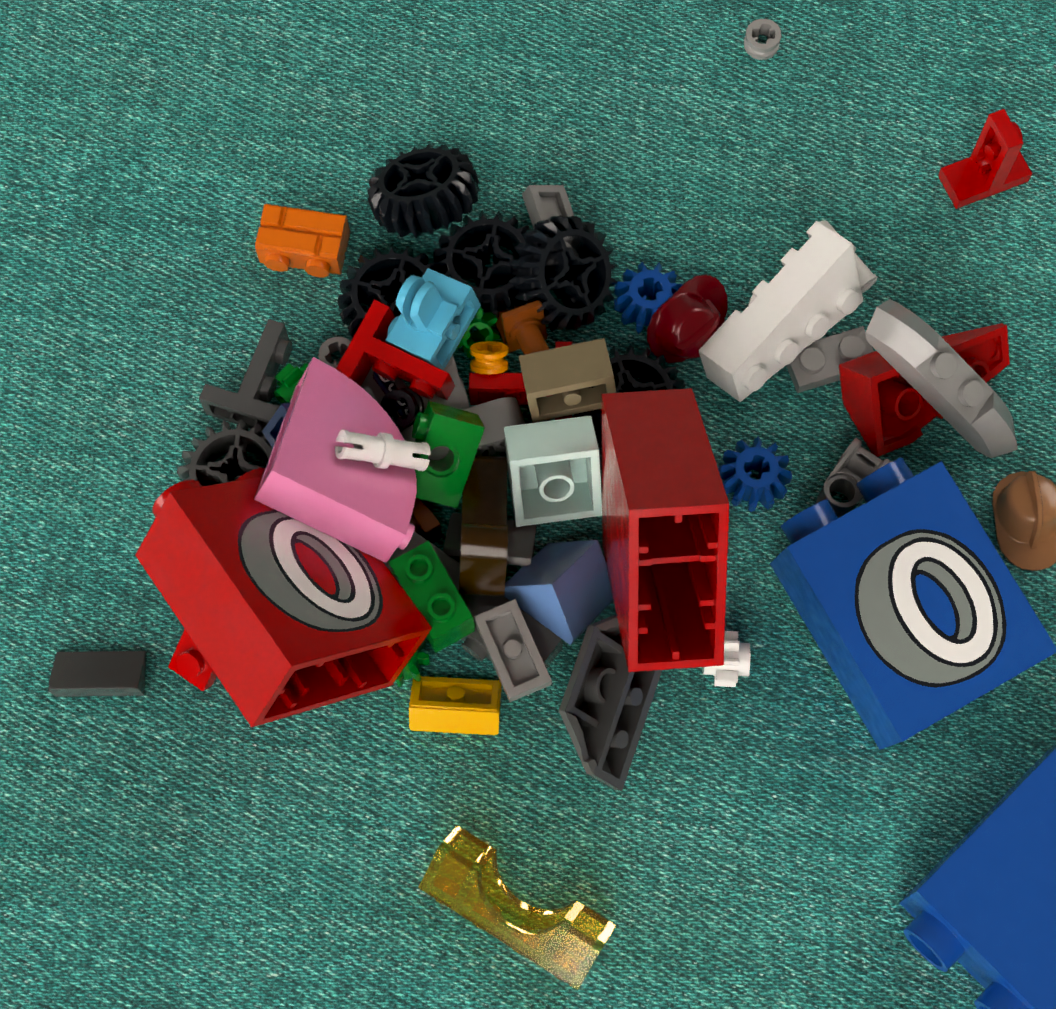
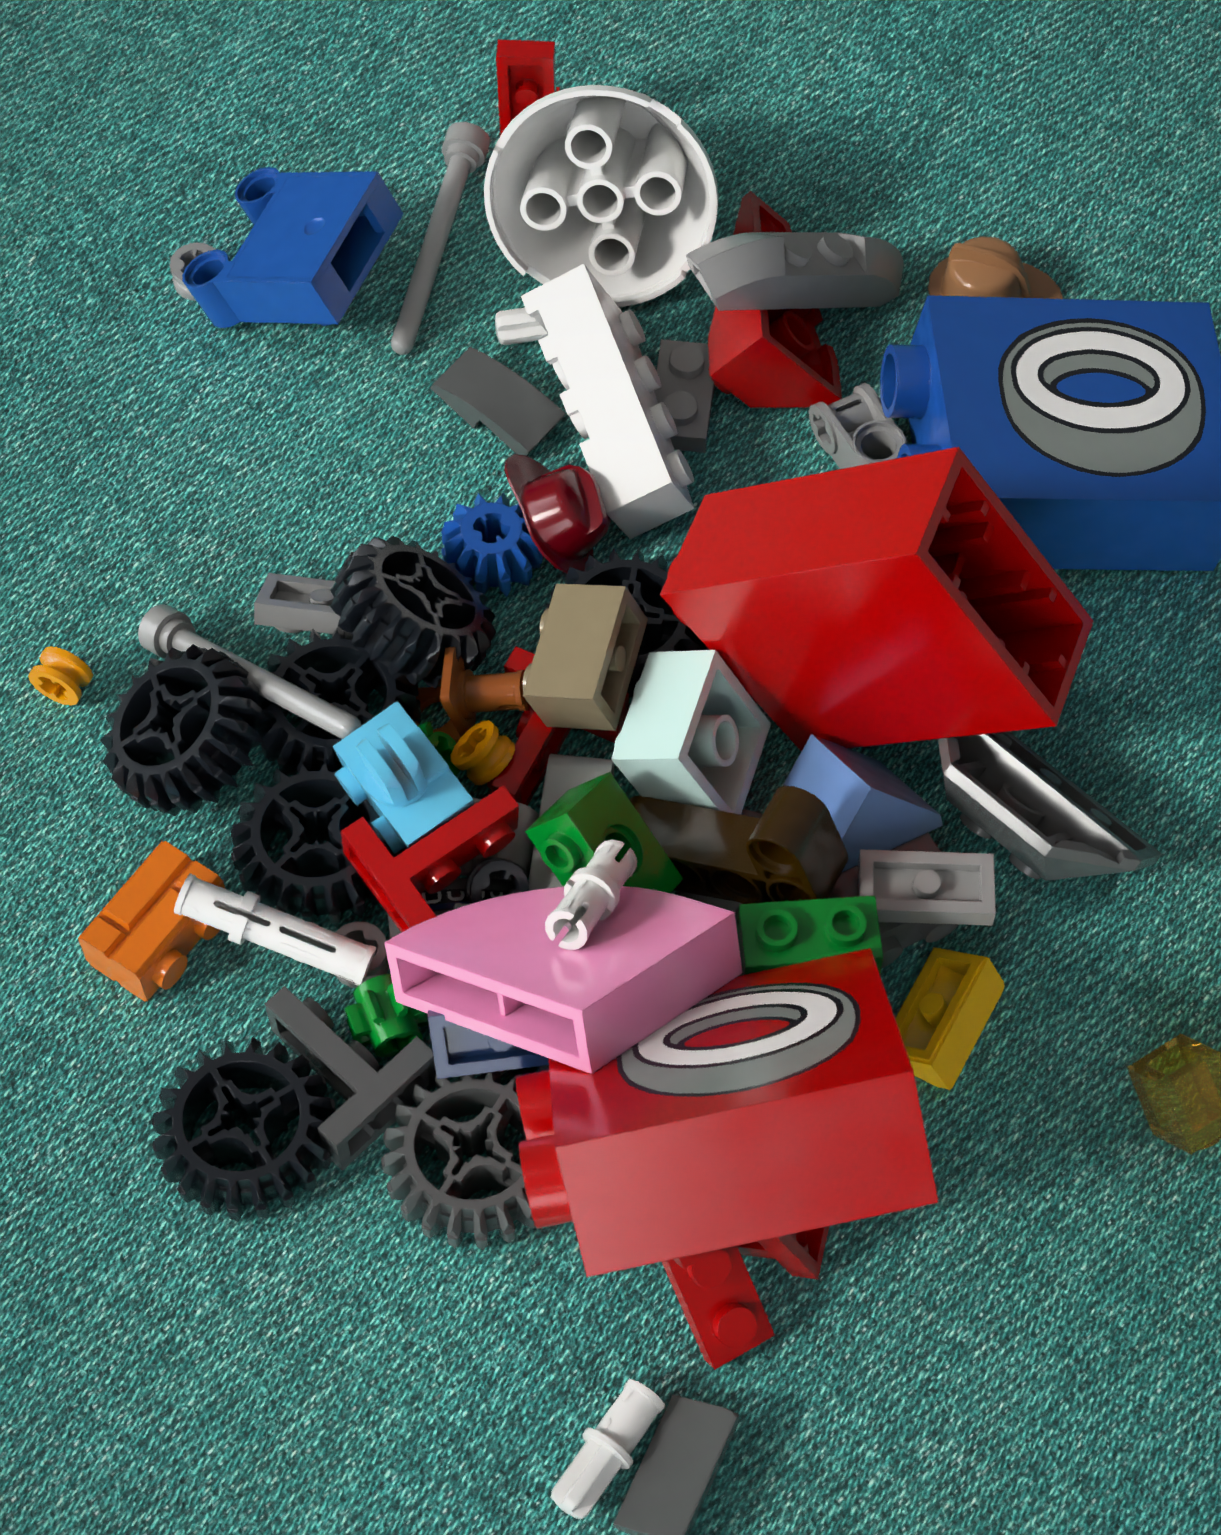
camera: 65 degrees left, 10 degrees down
none -> light orange bush [28,646,93,706]
none -> light grey piece [138,604,362,739]
none -> black gear [152,1036,336,1222]
none -> white pin [174,874,376,986]
none -> blue piece [182,167,403,328]
none -> light grey piece [391,122,490,355]
none -> dark grey slope [430,347,566,456]
none -> white cone [484,85,718,307]
none -> white axle [551,1379,665,1519]

